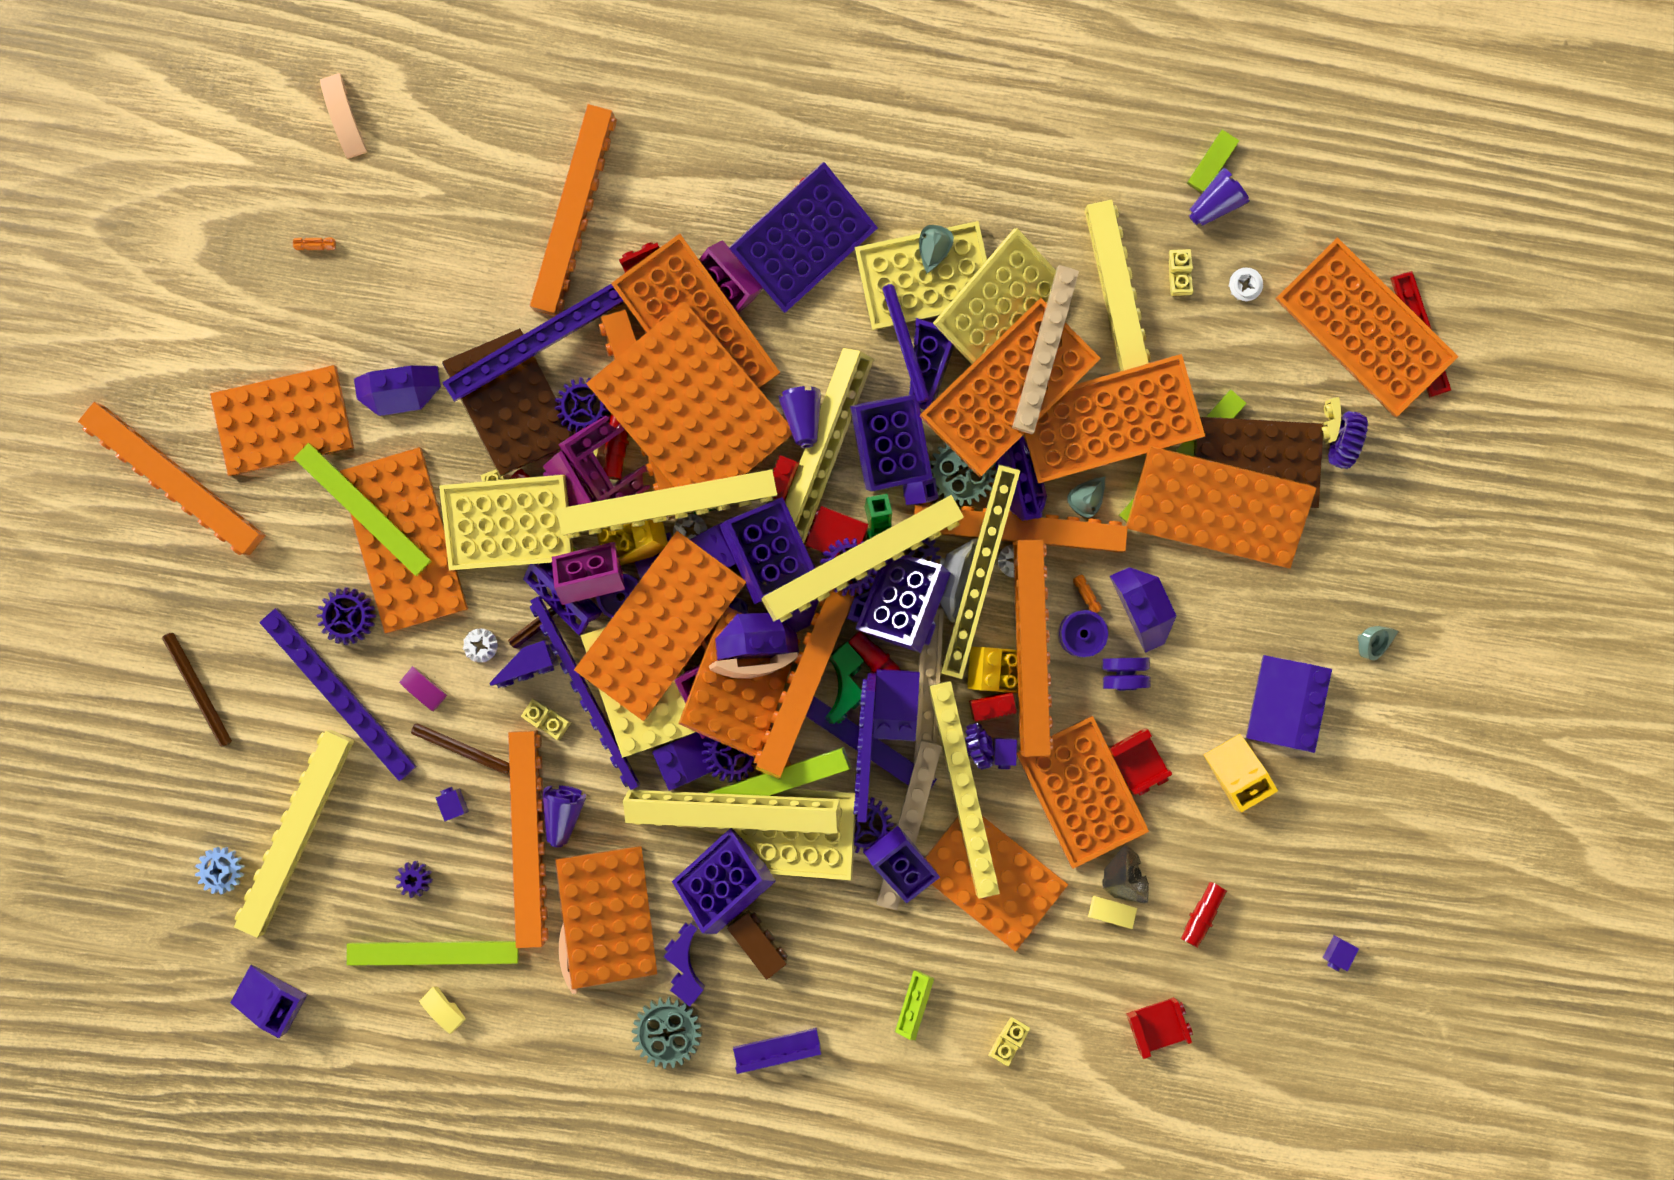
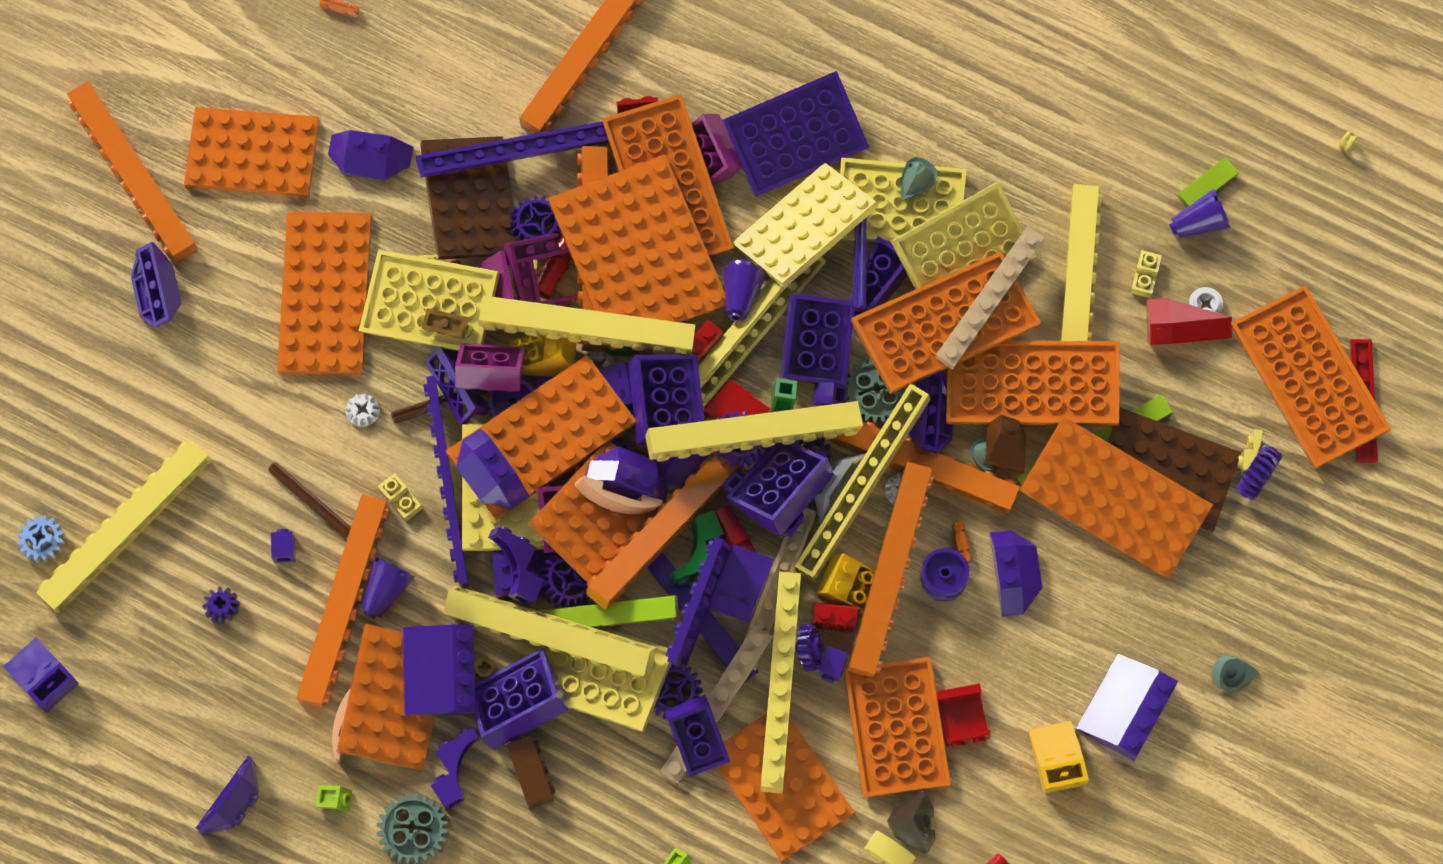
camera: 20 degrees right, 15 degrees down
reddish brown axle [162,633,232,747] -> none
dark purple plate [259,608,417,781] -> none
lime tile [294,443,432,576] -> none
dark purple gear [317,587,377,645] -> none
lime tile [347,941,519,965] -> none
magenta slope [399,666,447,712] -> none
light yellow slope [419,987,466,1034] -> none
dark purple slope [490,640,559,688] -> none
dark purple wheel [1102,657,1151,691] -> none
none -> dark purple wedge [131,242,182,328]
none -> dark purple wedge [195,756,259,834]
none -> lime bracket [315,785,352,812]
none -> dark purple slope [402,624,475,715]
none -> pearl gold plate [421,308,469,339]
none -> dark purple wedge [456,429,530,509]
none -> pearl gold bush [475,658,494,679]
none -> dark purple arch [488,526,544,606]
none -> light yellow plate [732,163,879,288]
none -> reddish brown slope [986,415,1026,474]
none -> red wedge [1146,298,1232,345]
none -> light yellow bush [1338,131,1357,152]

